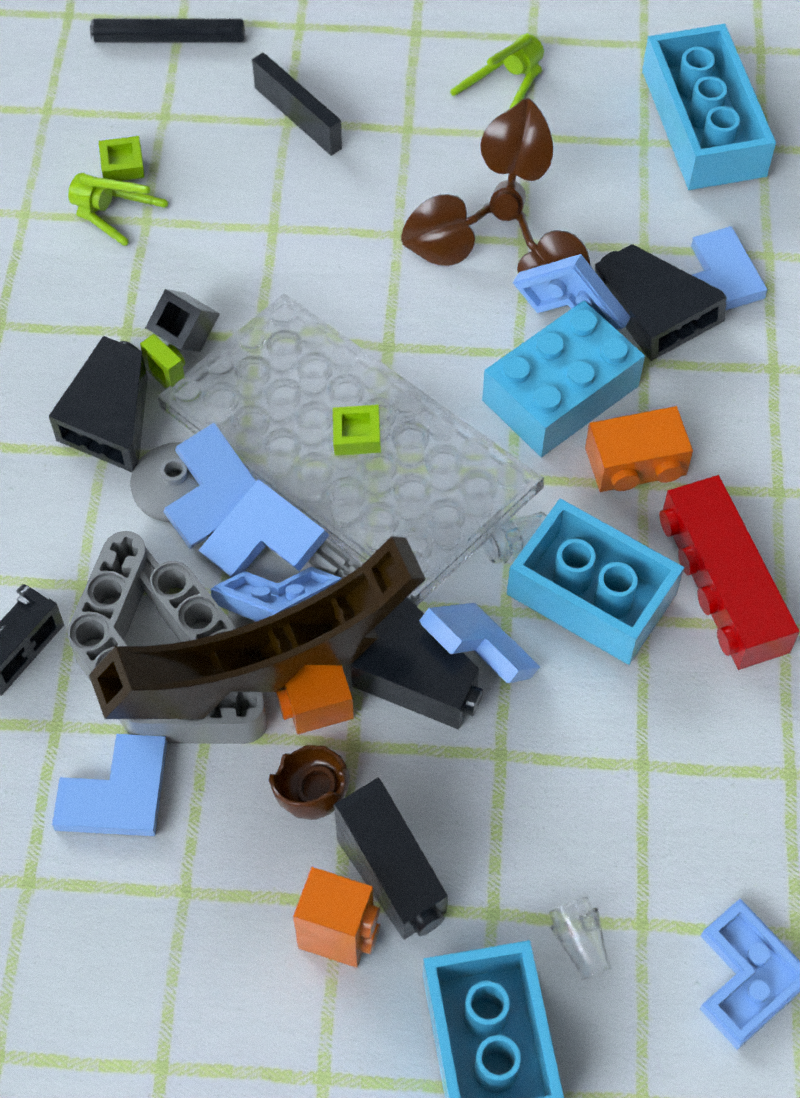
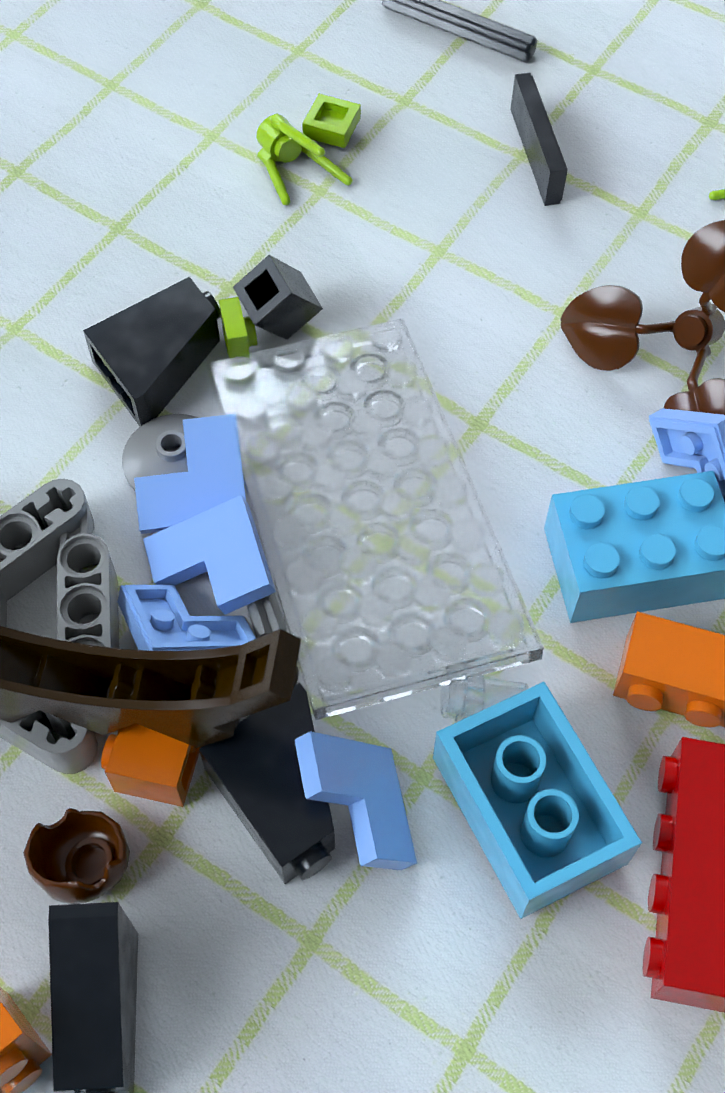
camera: 30 degrees right, 0 degrees up
lime plate [333,404,381,456] -> none

